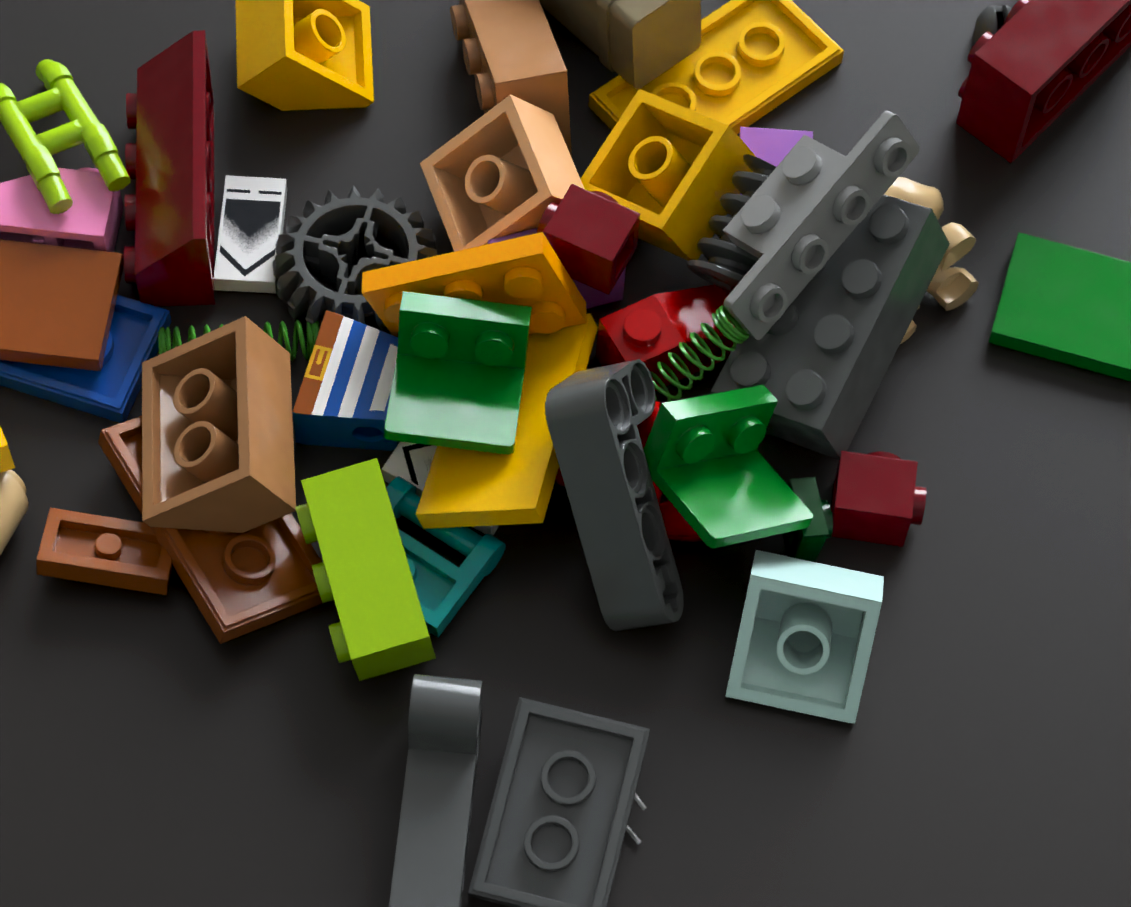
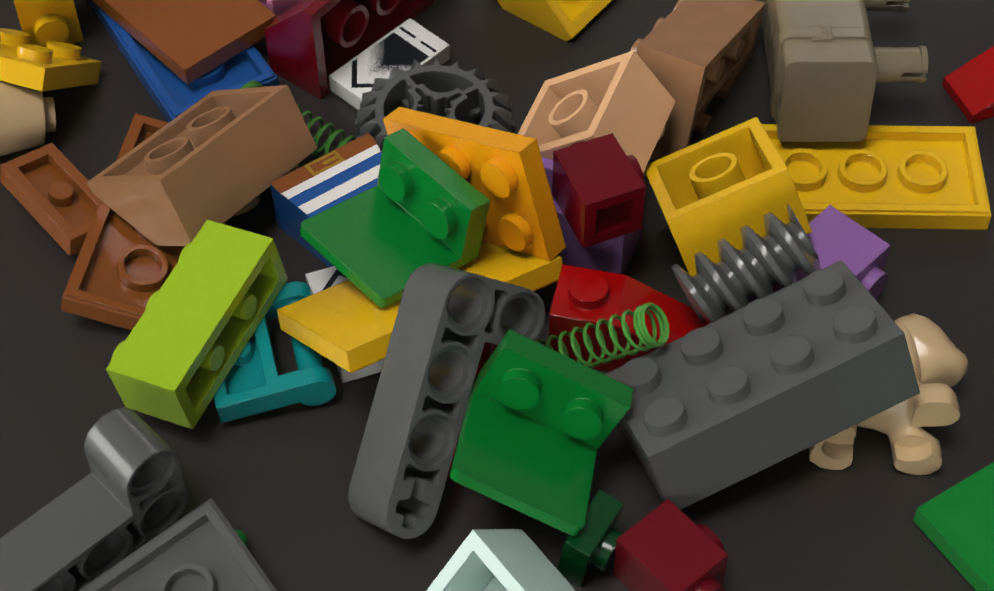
camera: 45 degrees right, 10 degrees down
light grey bracket [723,110,920,340] -> none

